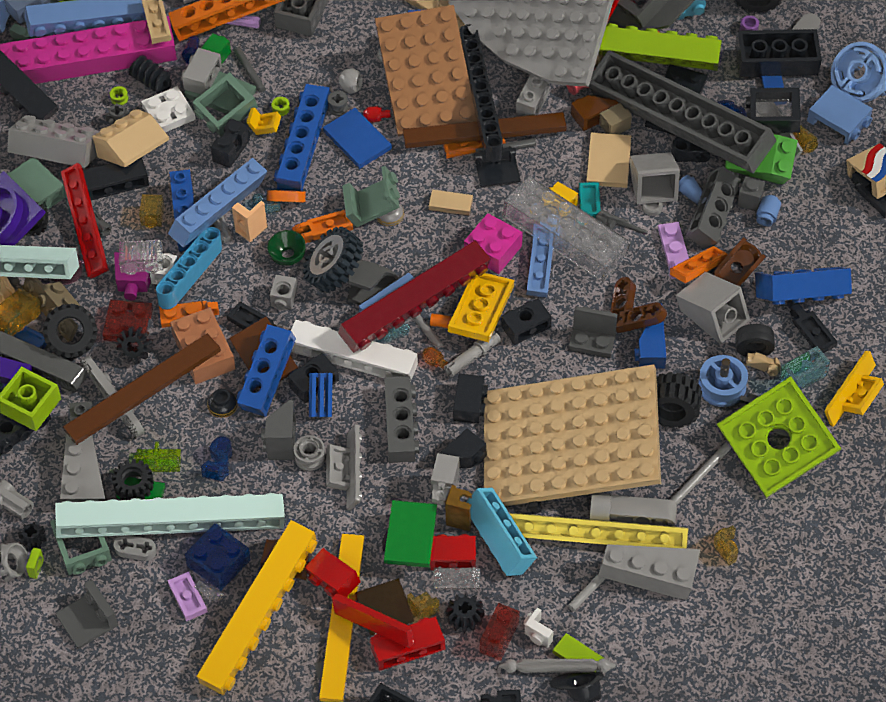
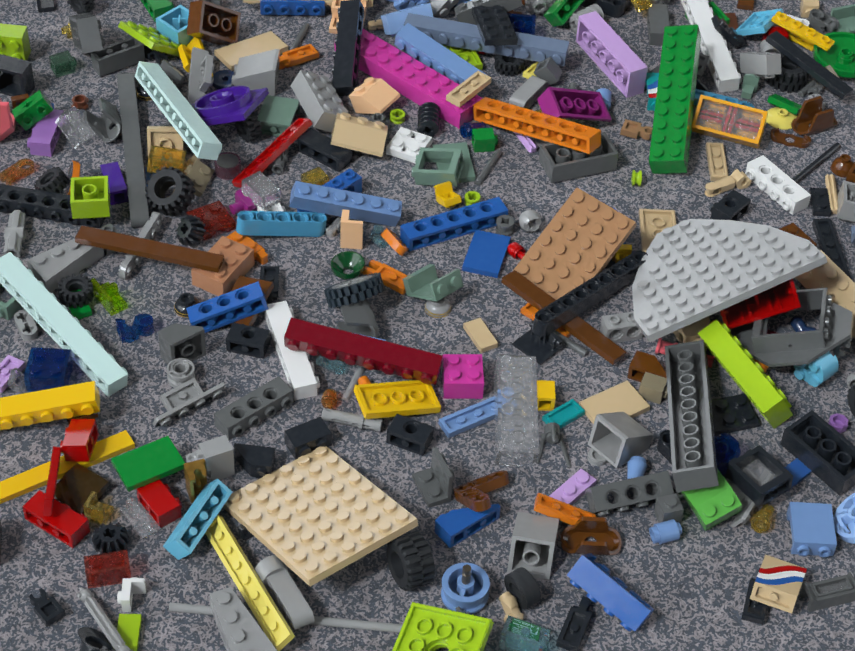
camera: 50 degrees right, 10 degrees down
light grey brick [181,48,222,94] -> none
black brick [210,118,250,168] -> none
light grey brick [270,275,298,310] -> none
blue tile [309,373,333,417] -> none
none -> light nougat slope [349,77,401,114]

